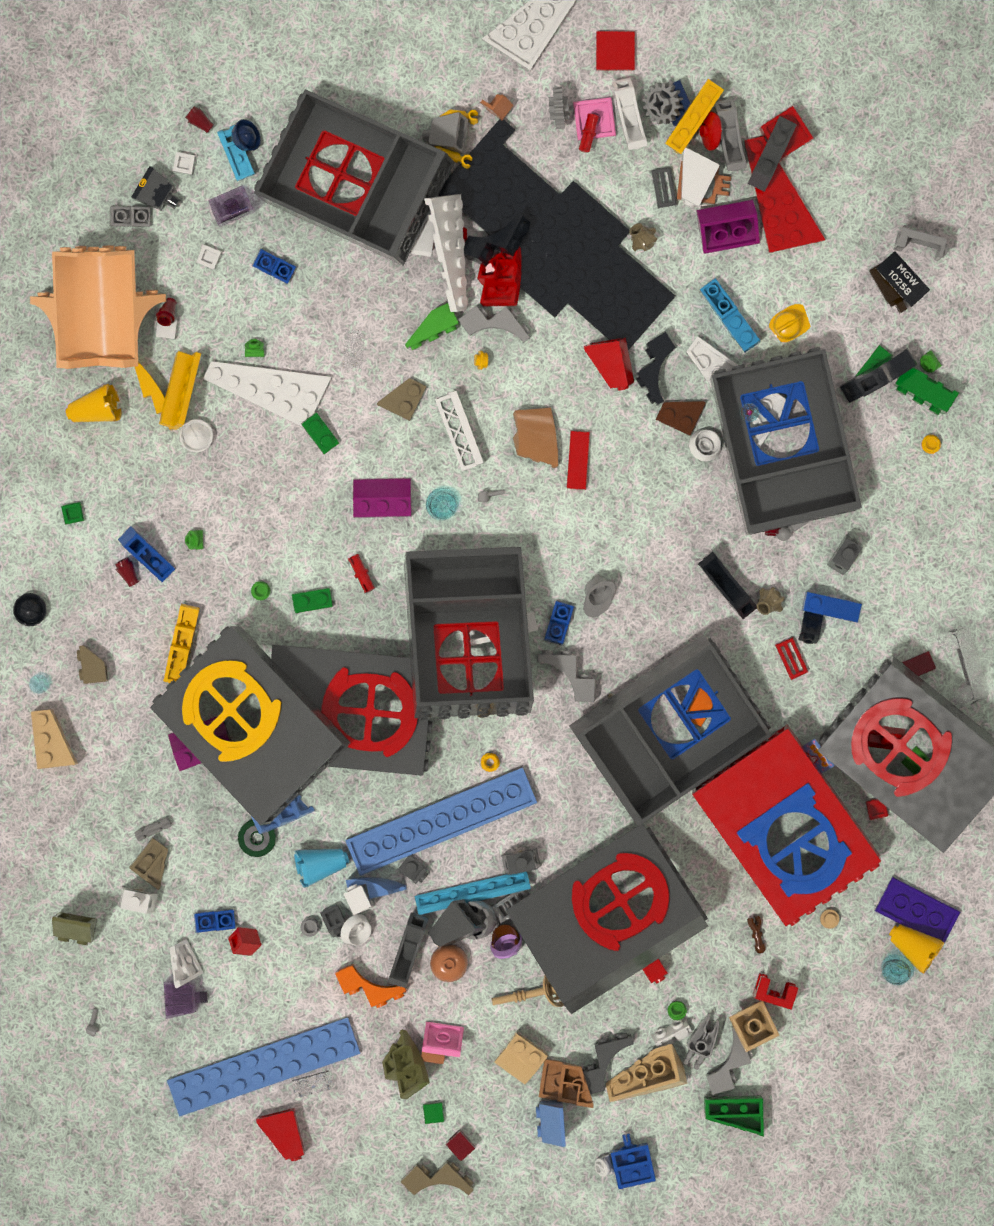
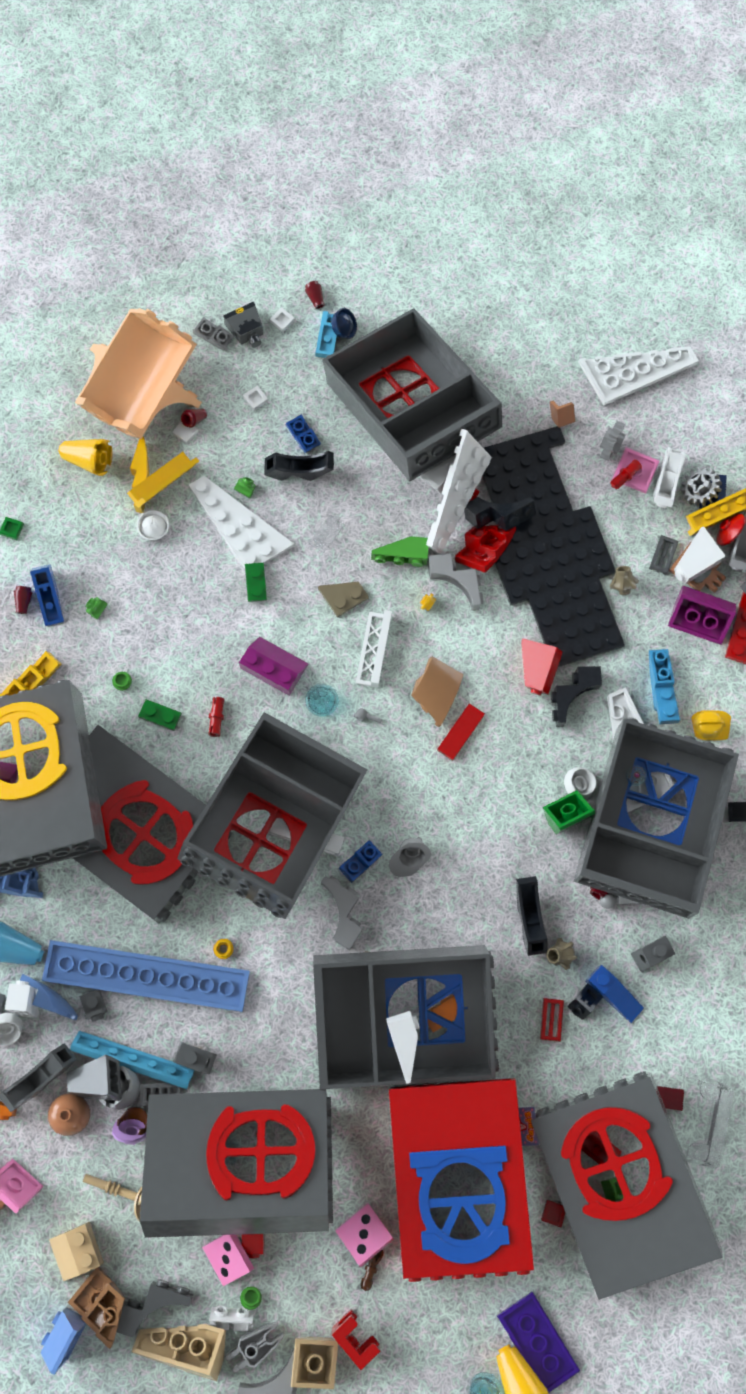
camera: 30 degrees right, 15 degrees down
clear purple slope [208,185,255,227] -> none
light grey torso [422,109,478,169] -> none
red tile [596,31,635,71] -> none
reddish brown wing [655,401,706,436] -> none
tan plate [820,909,839,929] -> none
none -> bright pink tile [202,1235,254,1286]
none -> black arch [264,451,334,481]
none -> bright pink tile [335,1203,394,1267]
none -> white slope [386,1011,420,1084]
none -> green slope [542,790,595,835]

